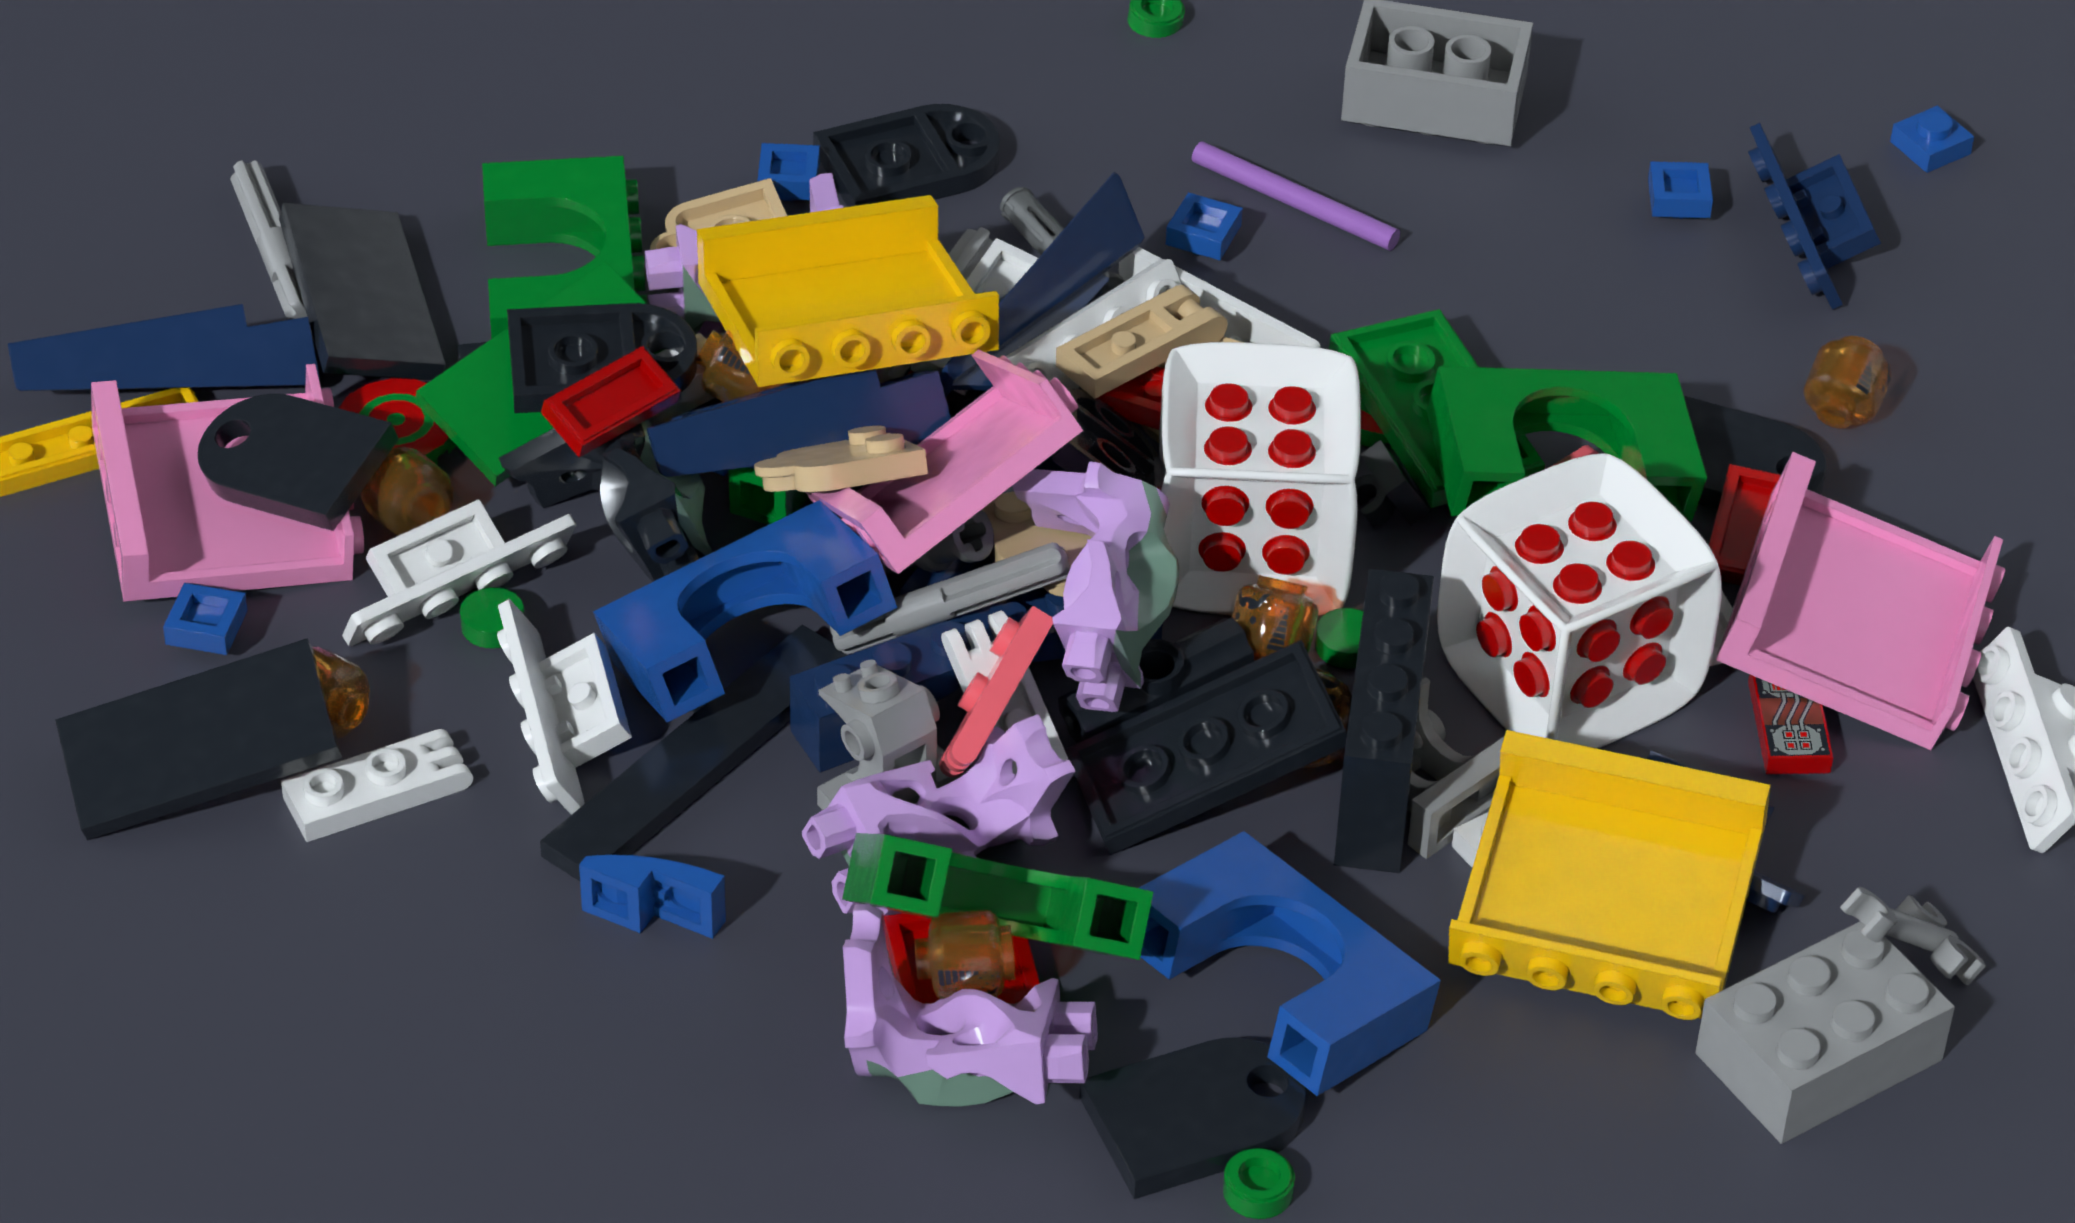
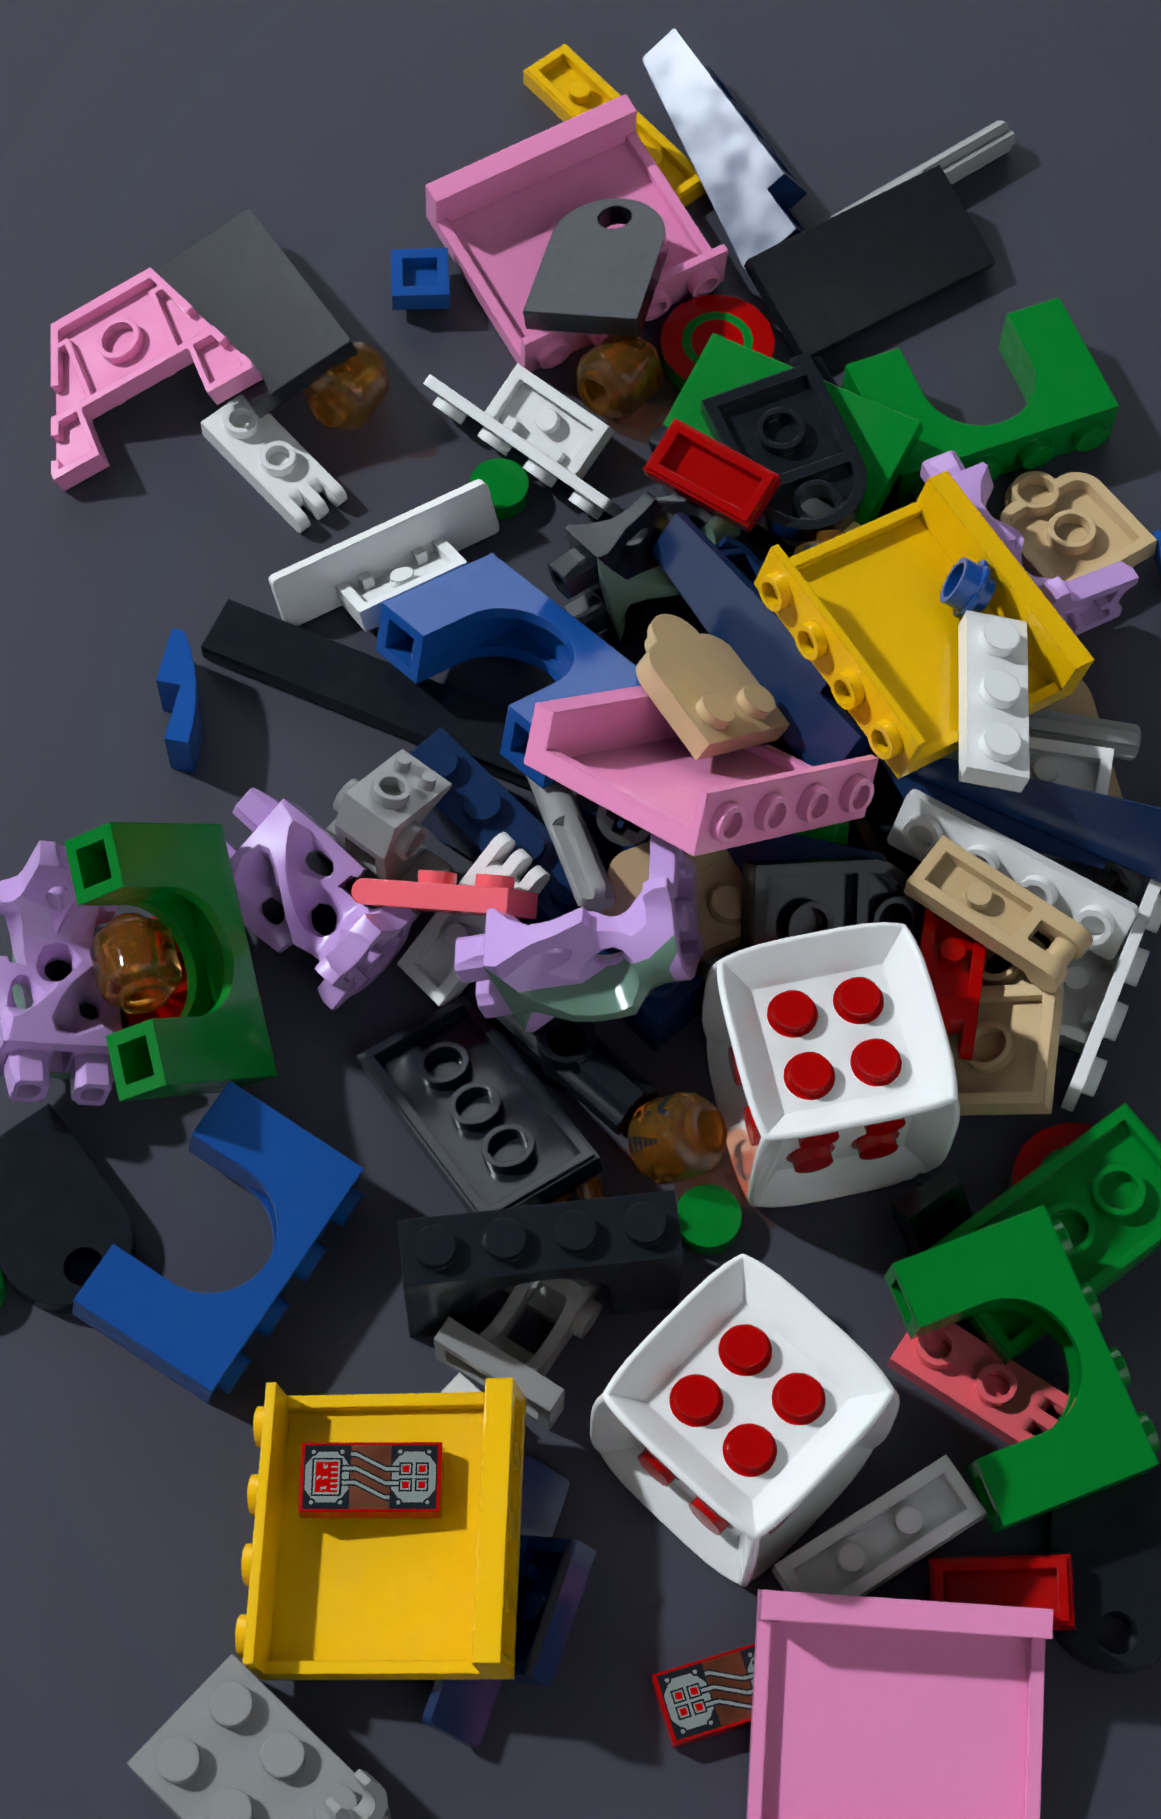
camera: 75 degrees right, 20 degrees up
none -> bright pink wing [50,267,263,491]
none -> tile [298,1442,444,1519]
none -> blue plate [940,557,996,618]
none -> white plate [958,610,1030,793]

